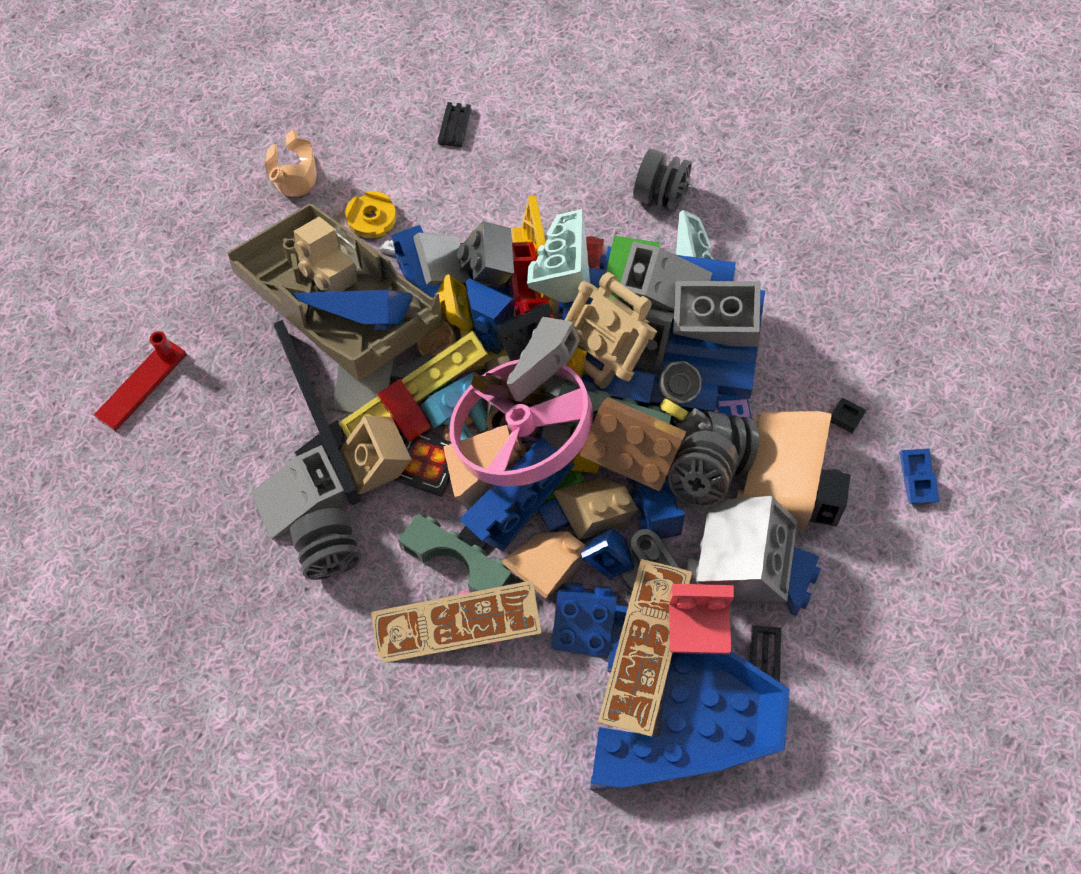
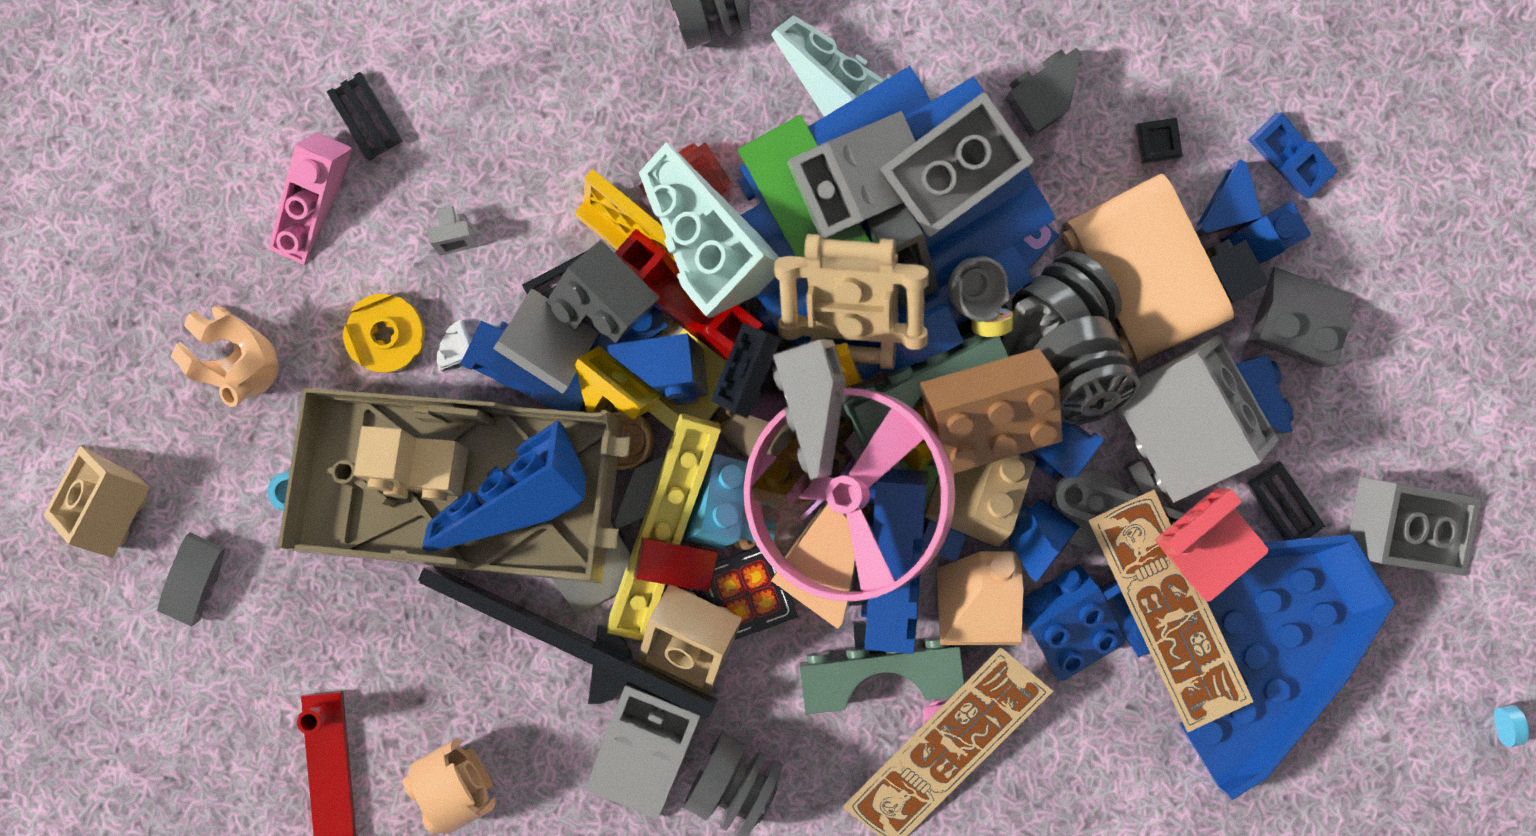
camera: 45 degrees left, 25 degrees up
none -> tan slope [44,446,150,558]
none -> dark grey slope [157,532,225,627]
none -> bright pink slope [269,132,352,265]
none -> light nougat brick [403,738,496,835]
none -> light grey tile [428,206,478,255]
none -> dark grey slope [1005,48,1081,138]
none -> blue slope [1194,159,1262,237]
none -> blue slope [1220,201,1311,264]
none -> dark grey slope [1247,267,1350,368]
none -> light grey slope [1348,477,1481,576]

